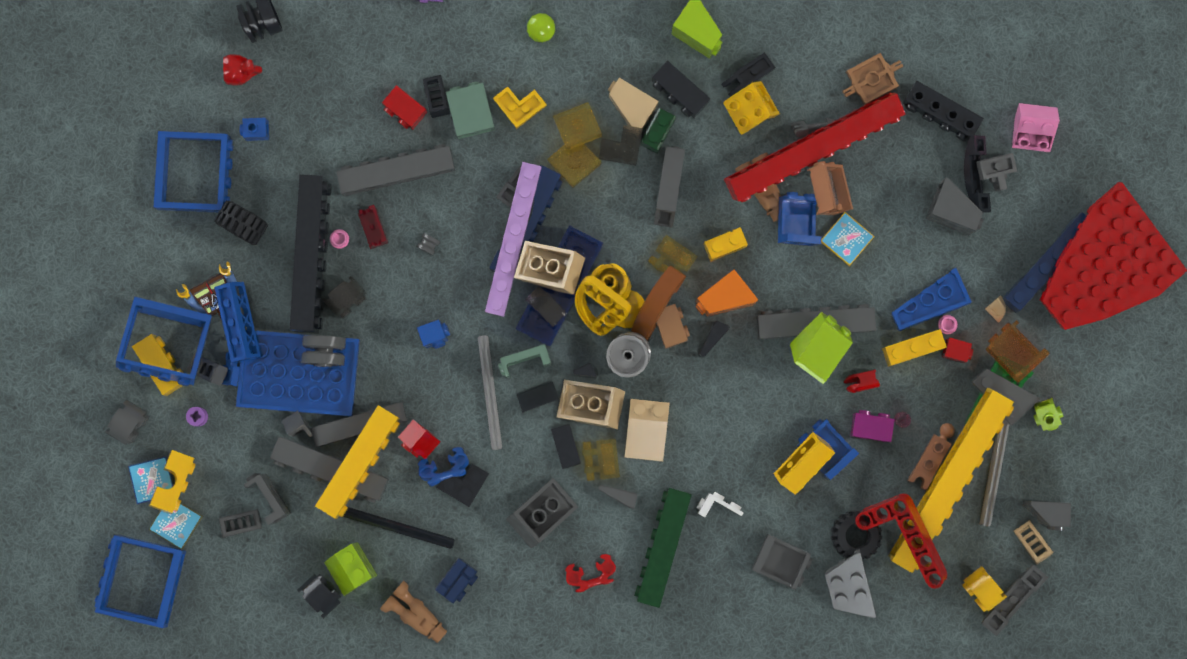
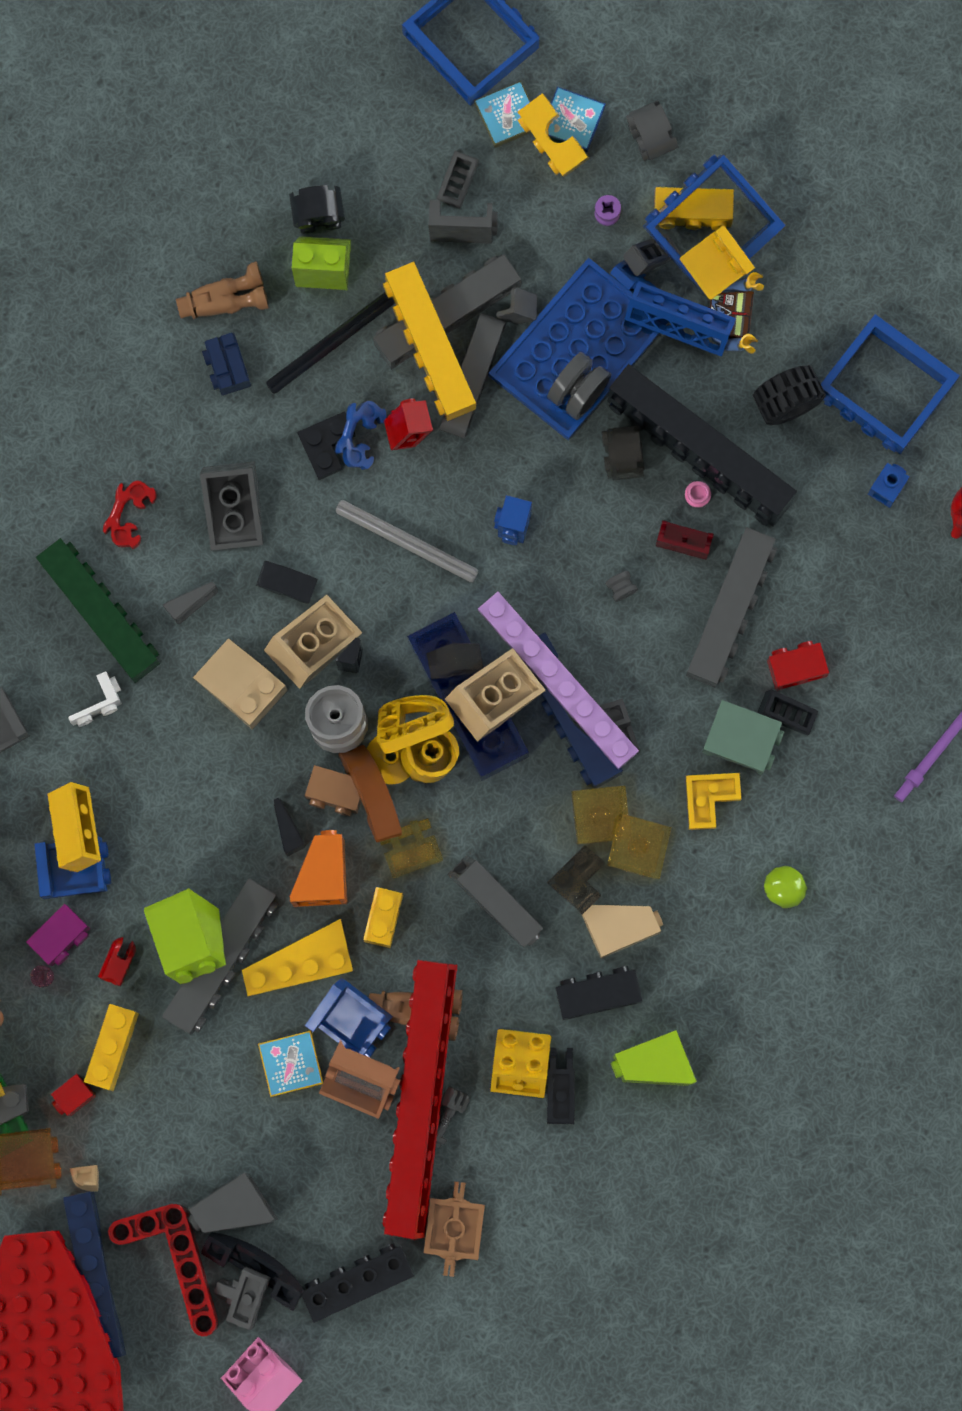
camera: 125 degrees right, 5 degrees down
sand green panel [498,344,552,379] -> none
black slope [517,381,559,413] -> none
clear yellow plate [582,439,620,481] -> none
dark green brick [641,108,676,154] -> none
blue wing [891,268,971,331] -> none
bright pink plate [938,315,958,334] -> none
none -> red beam [108,1204,218,1336]
none -> yellow wing [242,919,353,997]
none -> yellow bracket [680,225,755,300]

